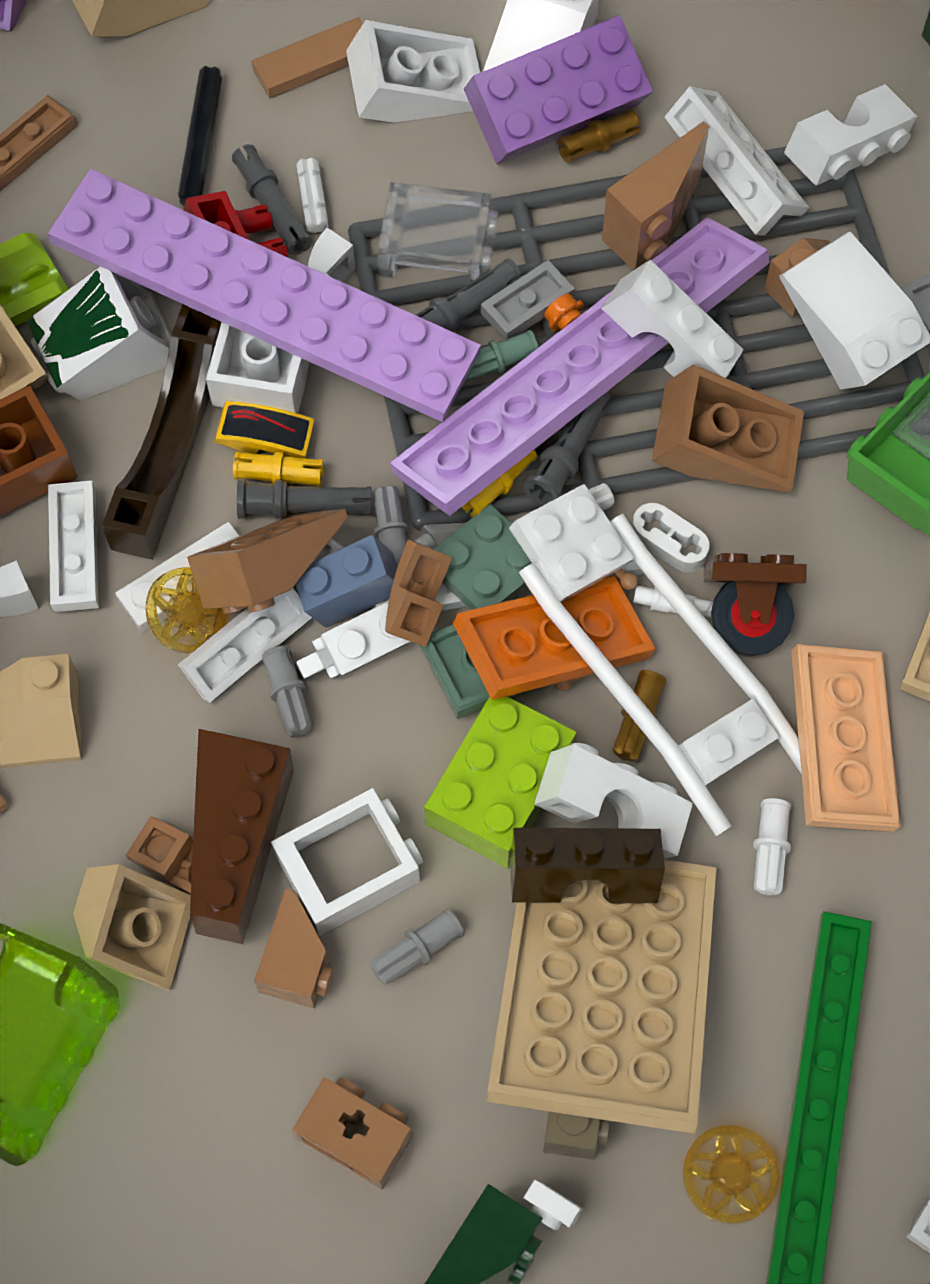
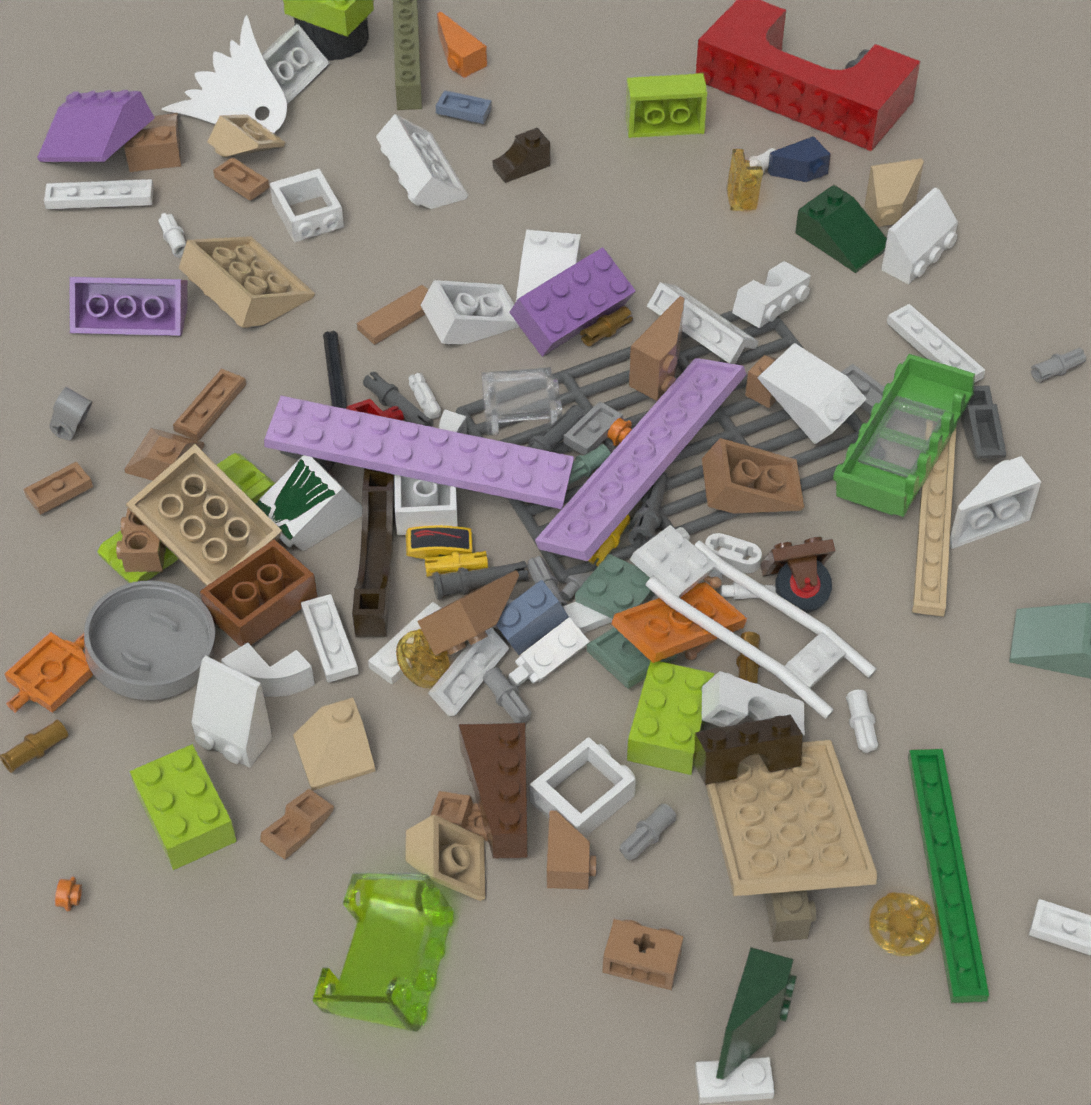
camera: 15 degrees left, 15 degrees down
medium nougat slope [385,539,453,647] -> none
white plate [524,1179,583,1231] -> none
white arch [601,260,744,378] -> none
light nougat tile [791,644,901,832] -> none

